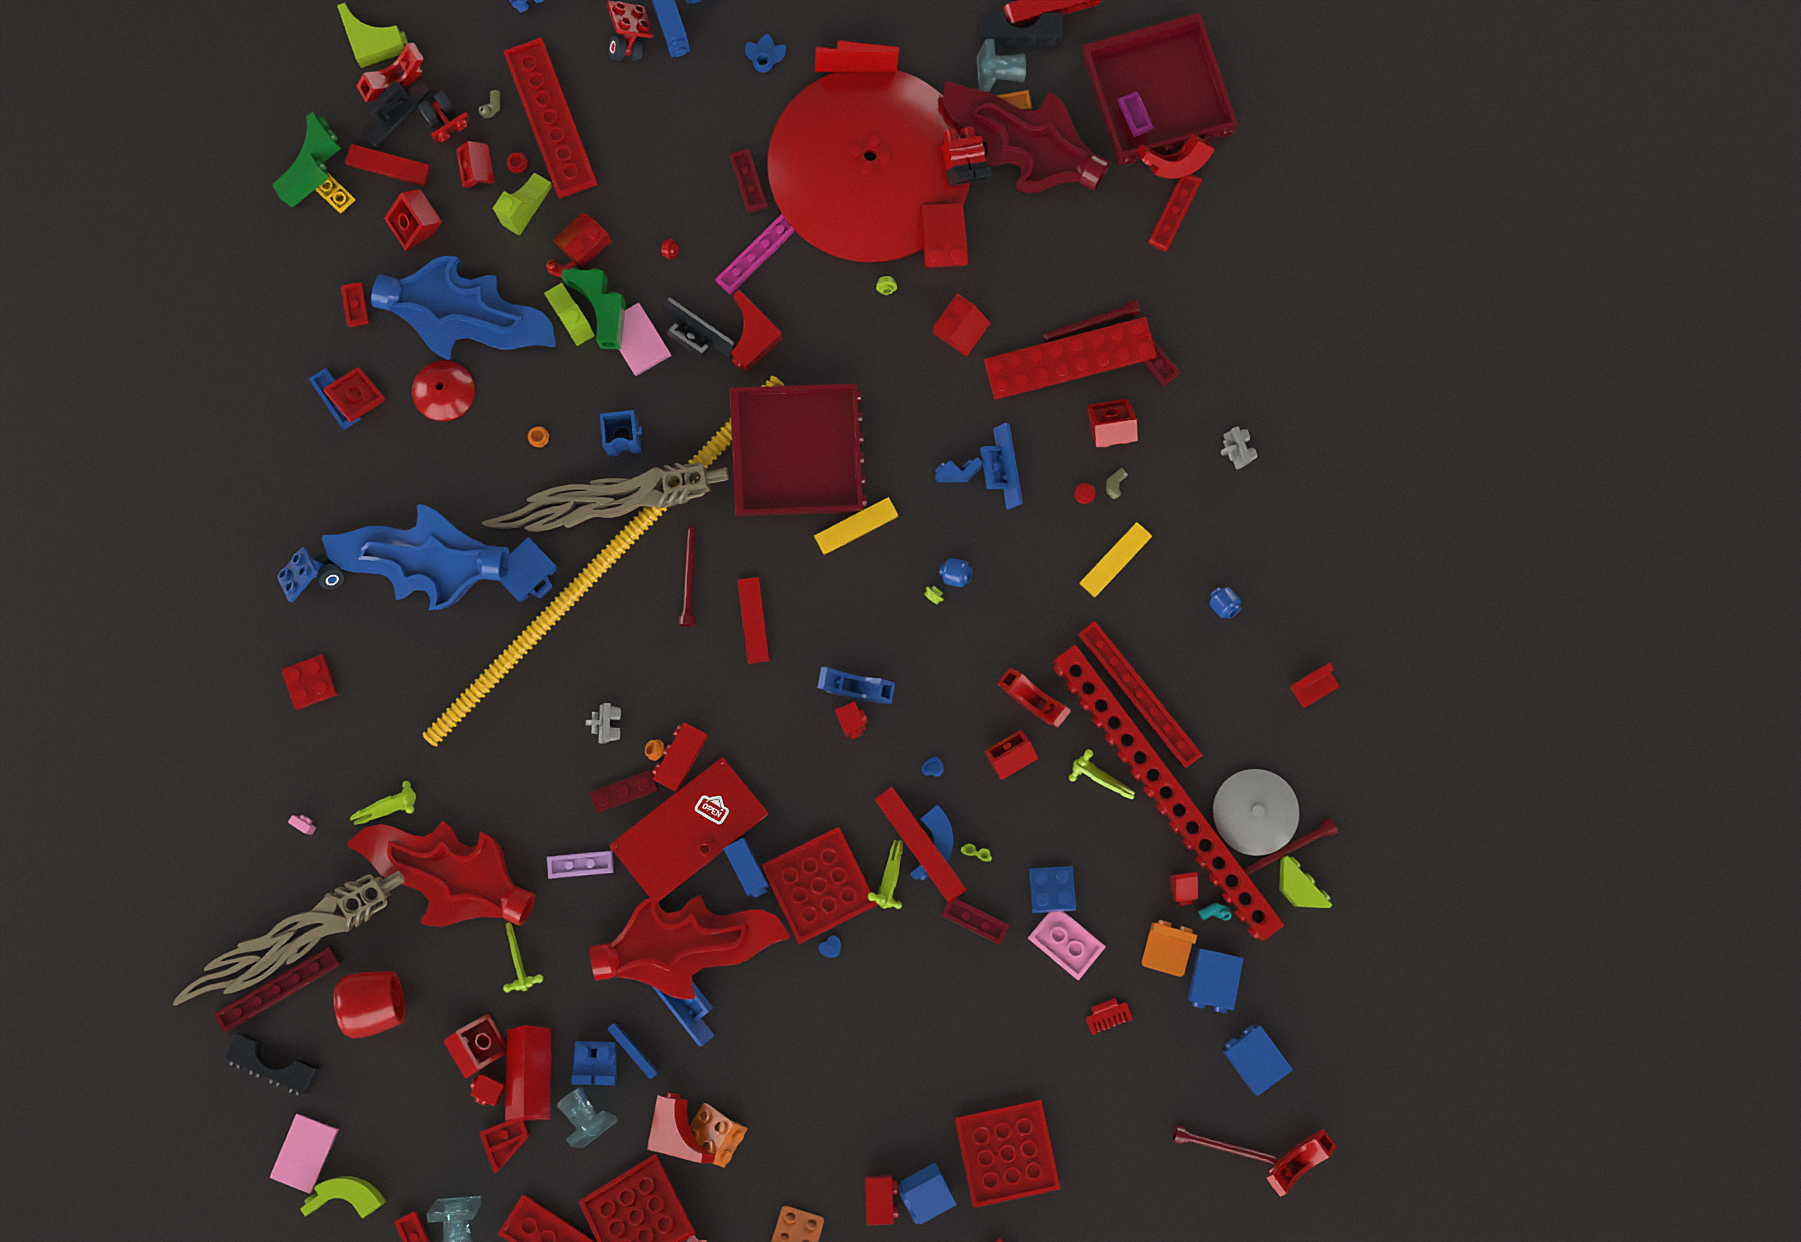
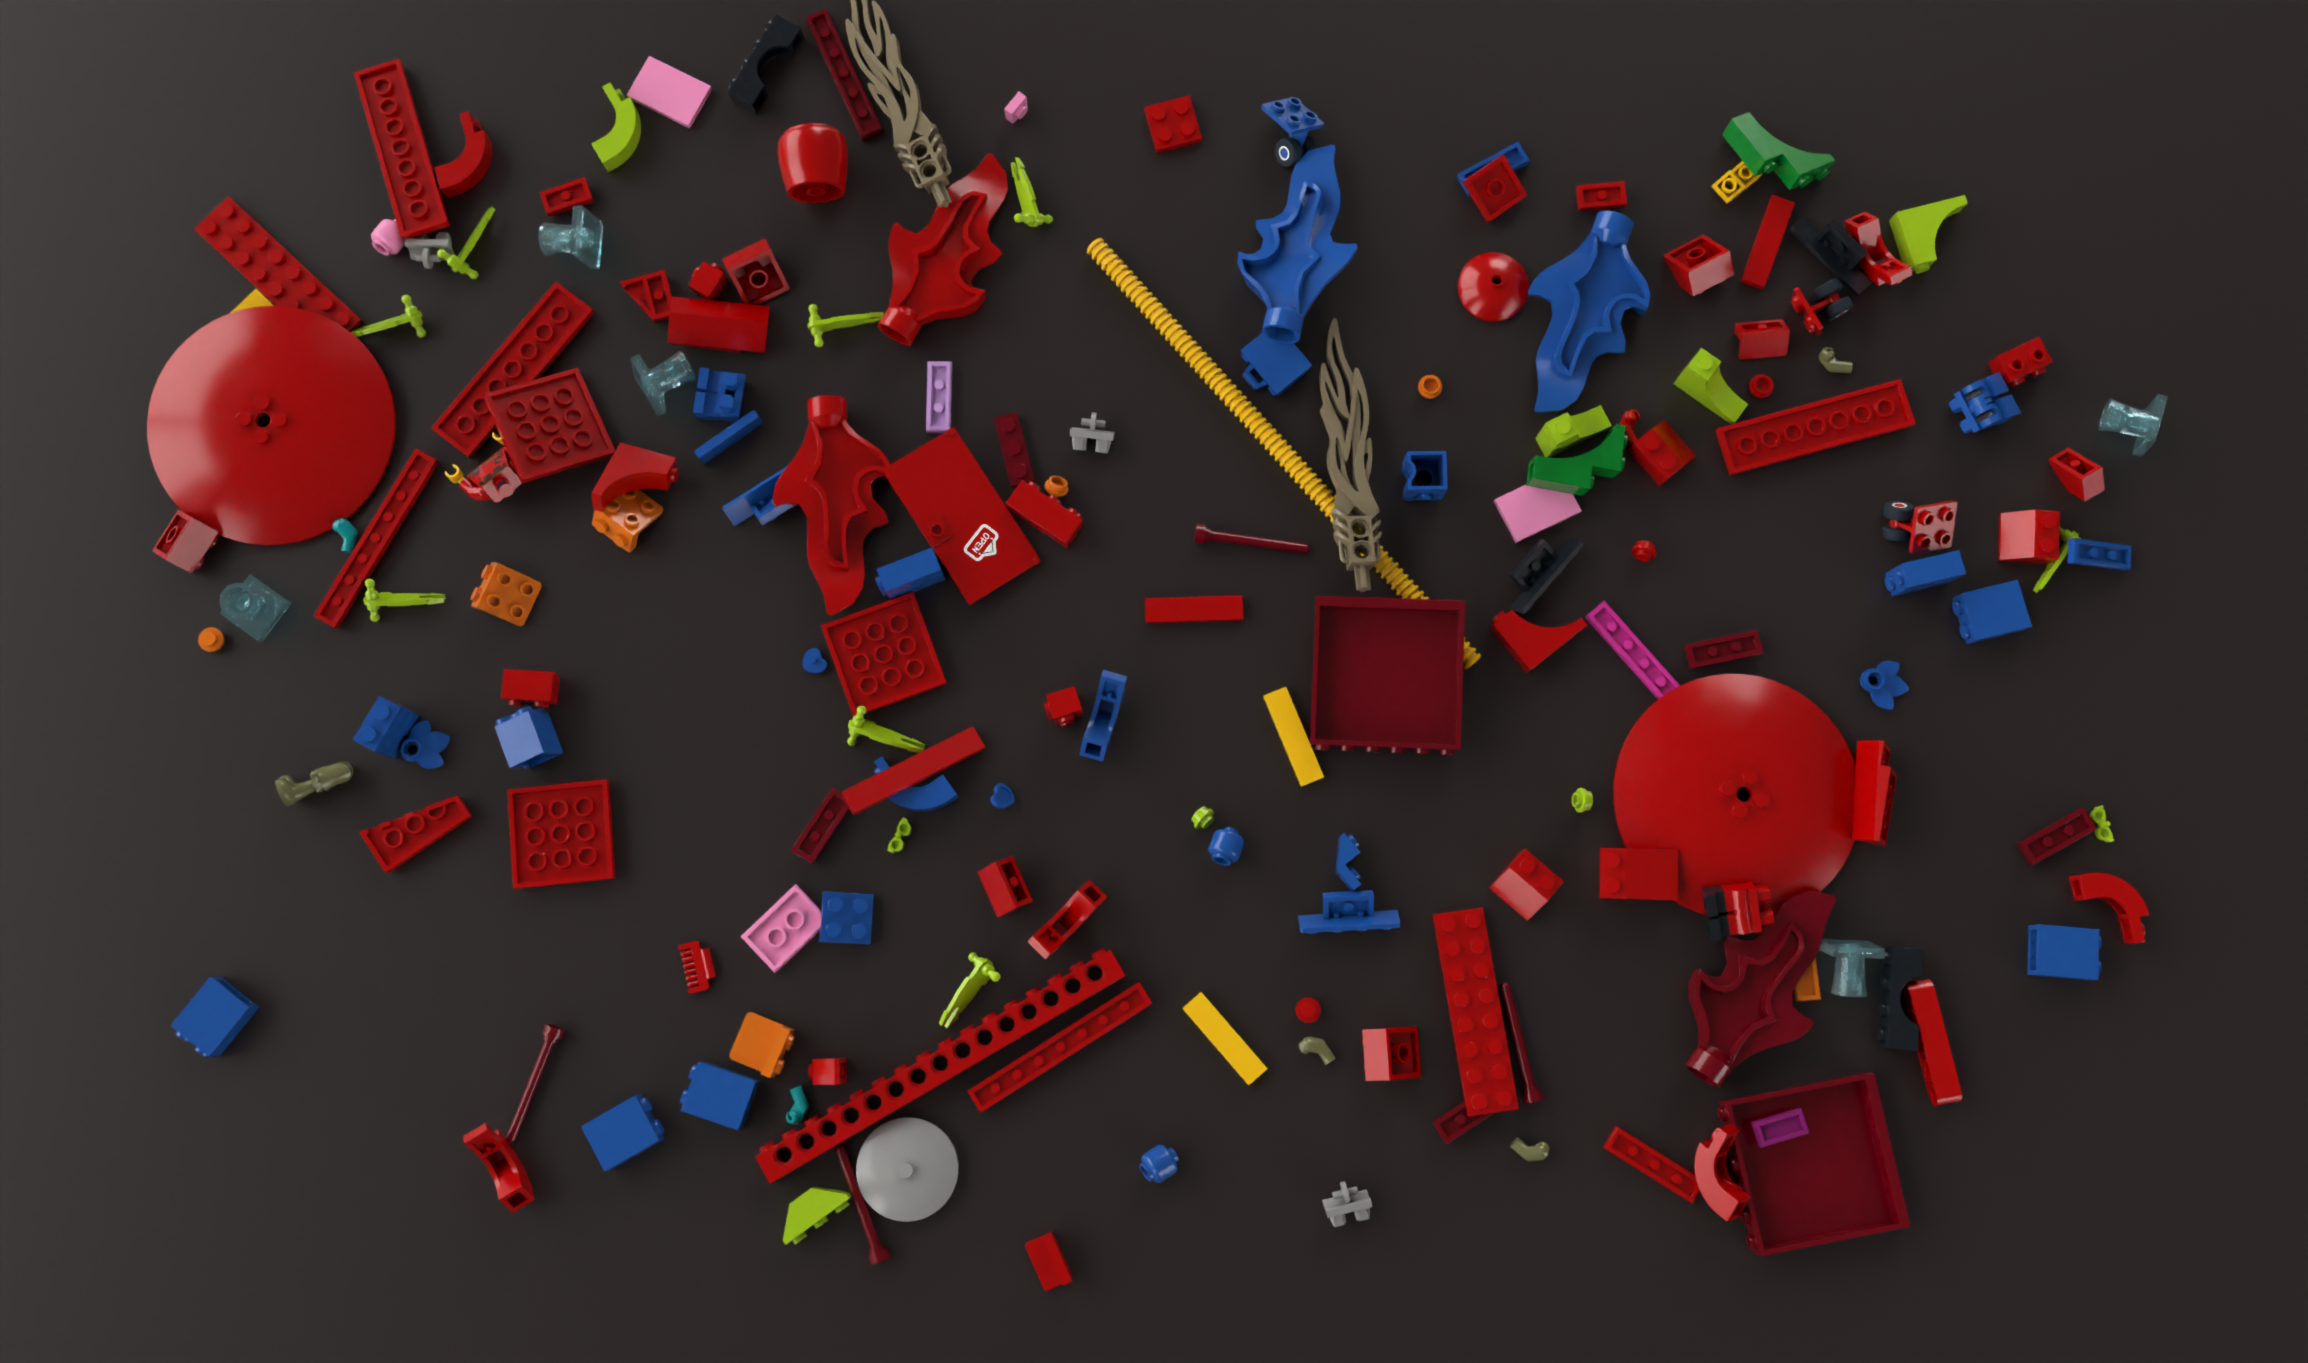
camera: 95 degrees right, 0 degrees up
none -> olive arm [1510,1137,1550,1161]

